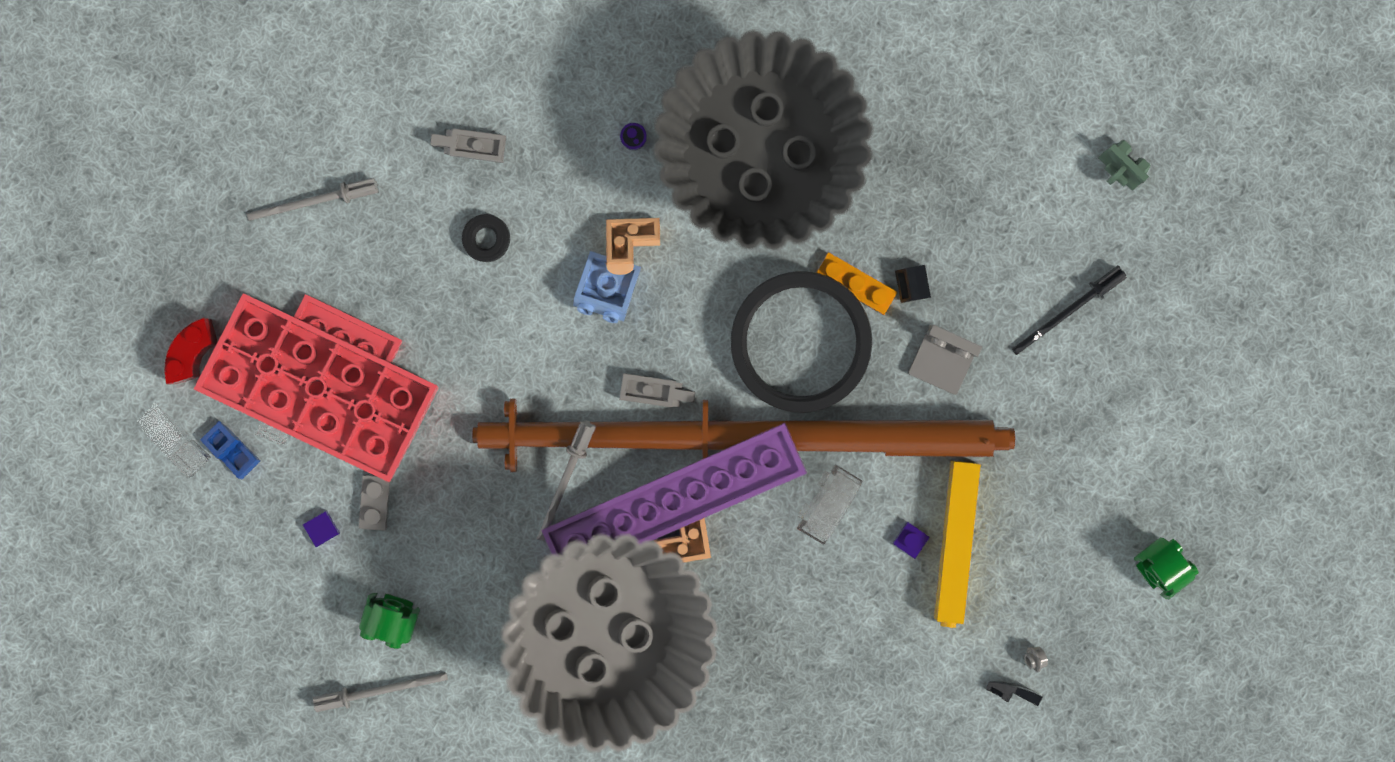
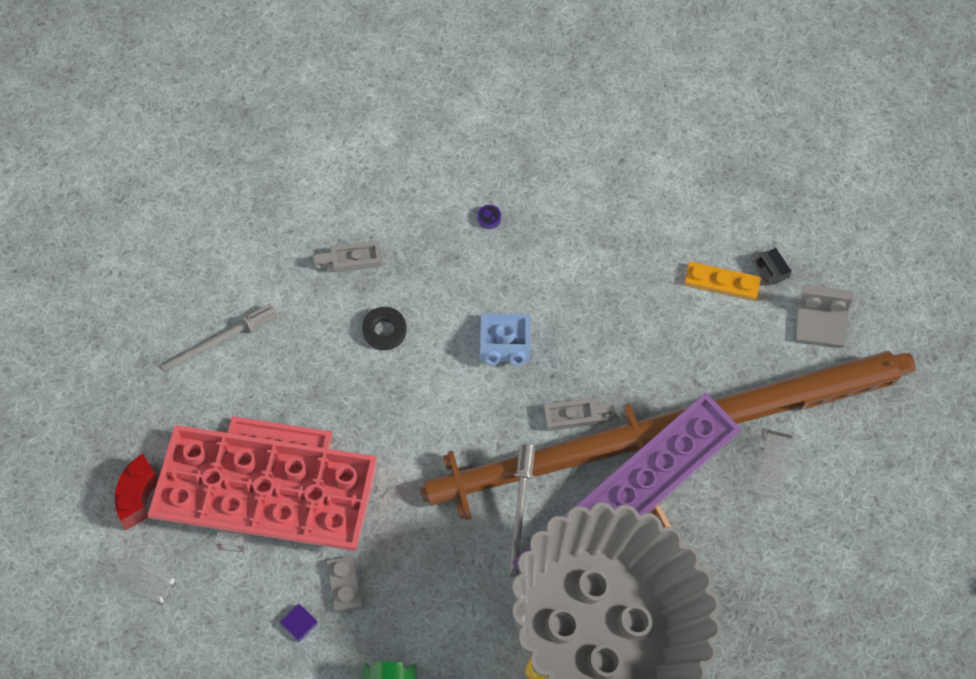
camera: 15 degrees left, 25 degrees down
blue slope [200,421,261,480] -> none
light nougat brick [606,218,660,275] -> none
dark grey piece [654,30,873,250] -> none
black tyre [731,271,872,413] -> none
dark purple plate [892,522,930,559] -> none
yellow brick [934,460,981,628] -> none
black piece [1012,265,1127,355] -> none
sand green hips [1098,140,1151,191] -> none

